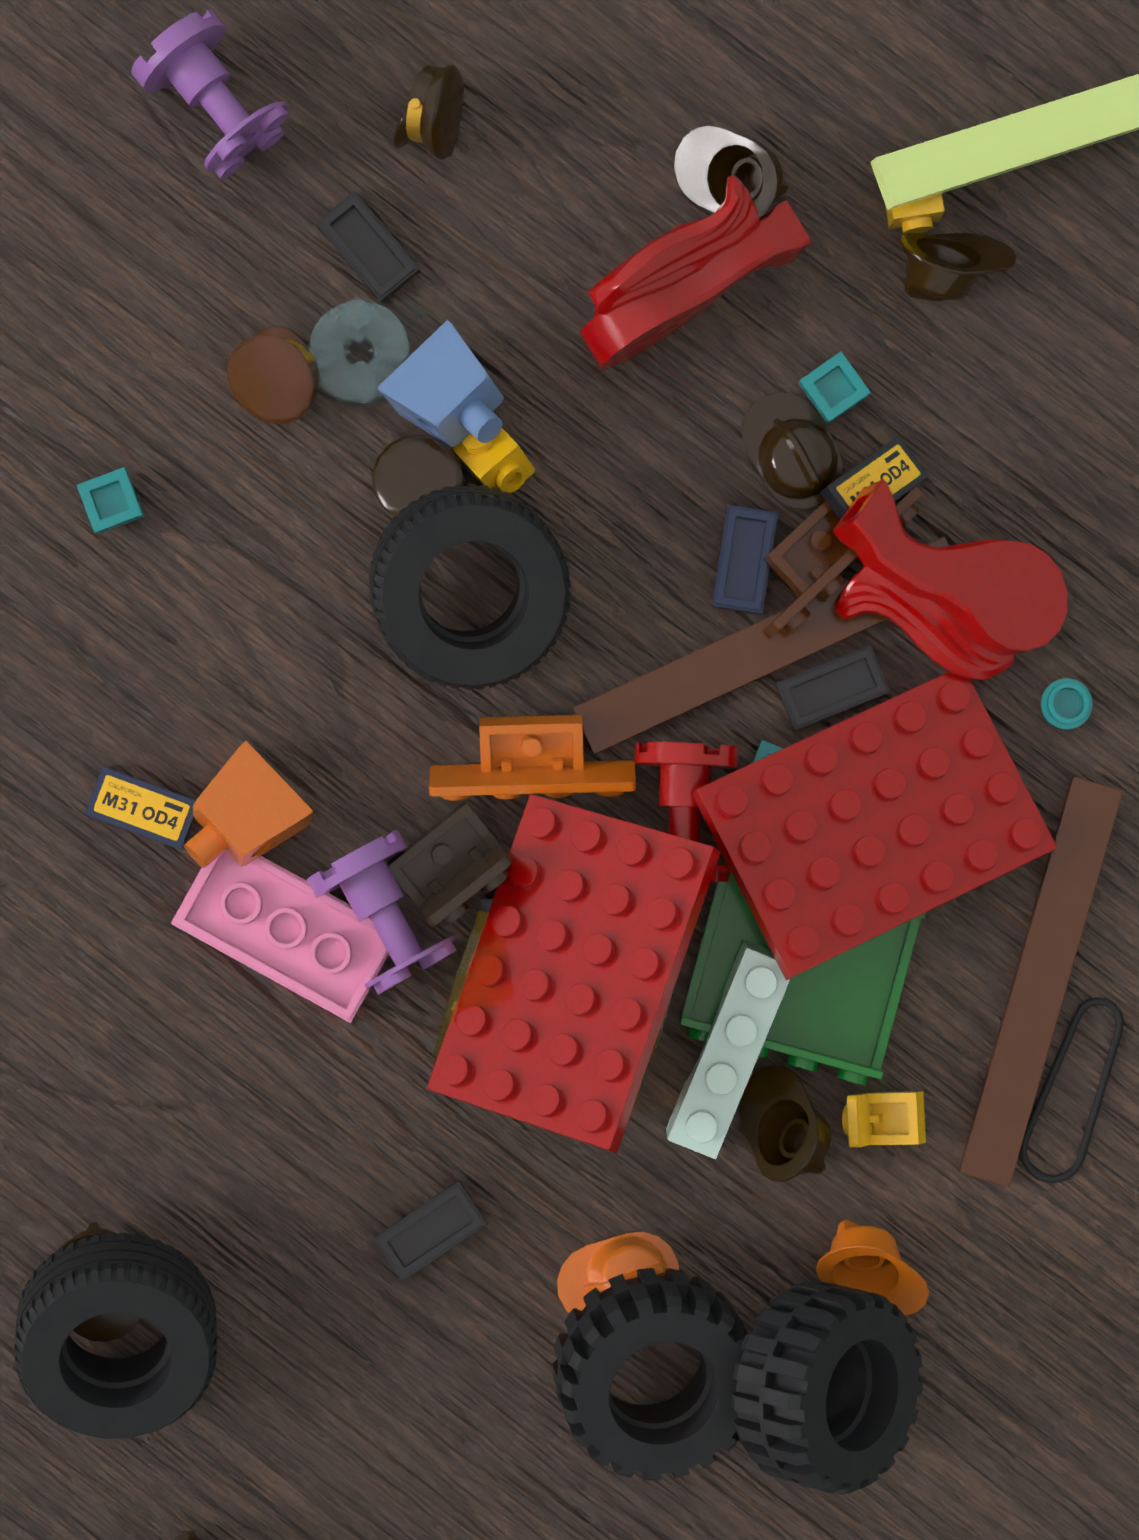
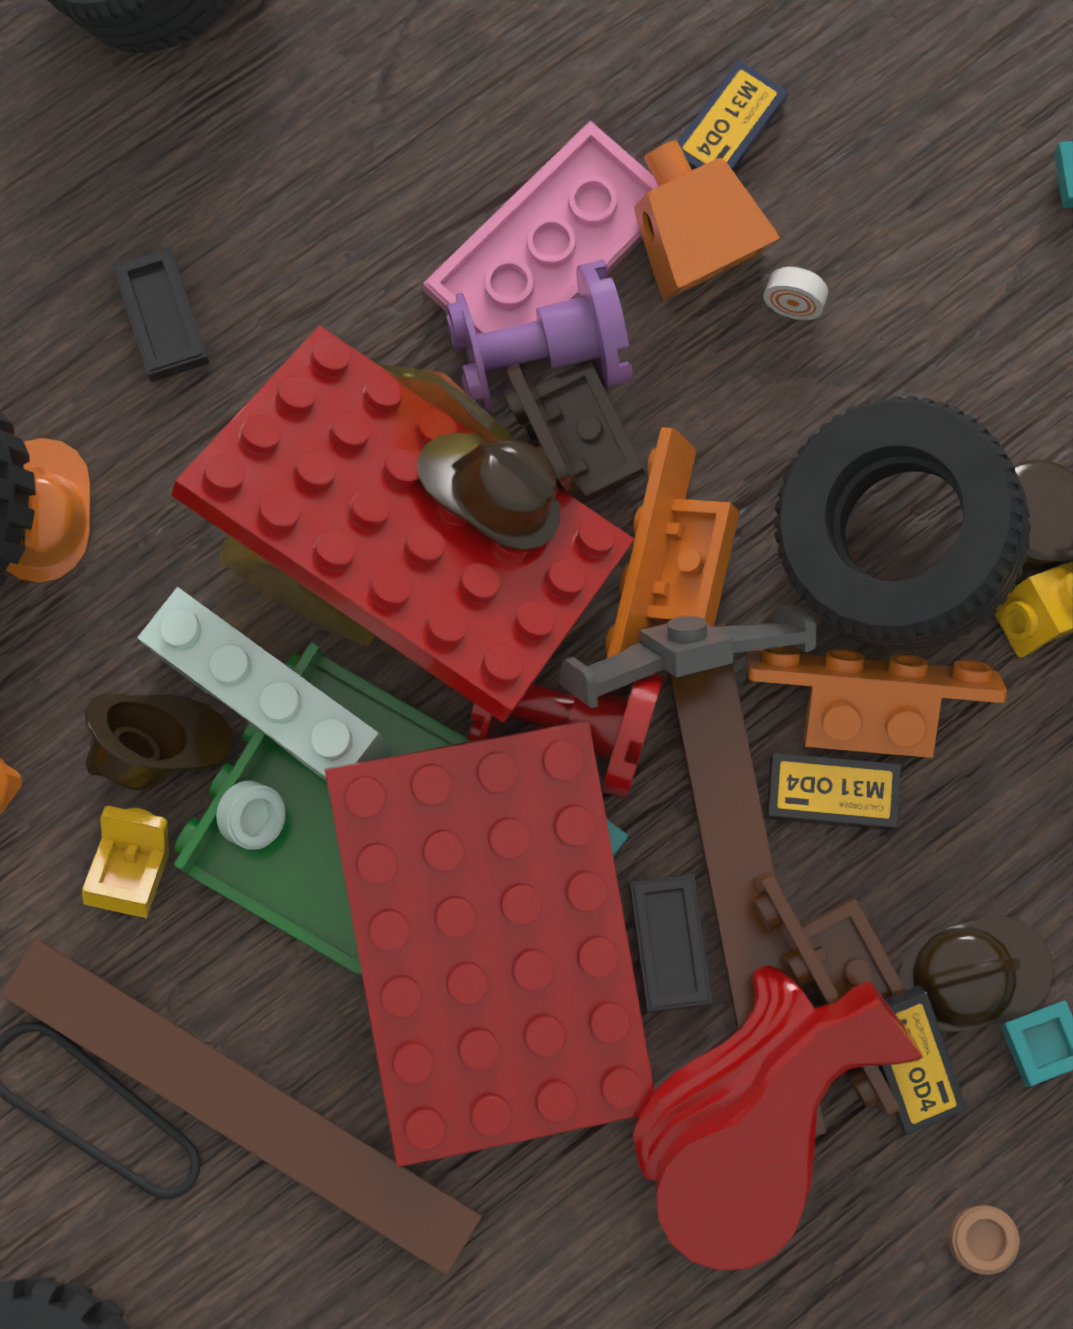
camera: 105 degrees right, 10 degrees down
dark blue tile [711,505,778,615] -> none
teal plate [1040,678,1093,730] -> none
none -> light aqua tile [216,781,286,850]
none -> dark brown piece [417,432,560,551]
none -> dark grey plate [558,604,816,707]
none -> orange bracket [746,645,1007,758]
none -> white tile [763,267,829,320]
none -> tile [766,752,901,831]
none -> medium nougat tile [948,1205,1020,1275]

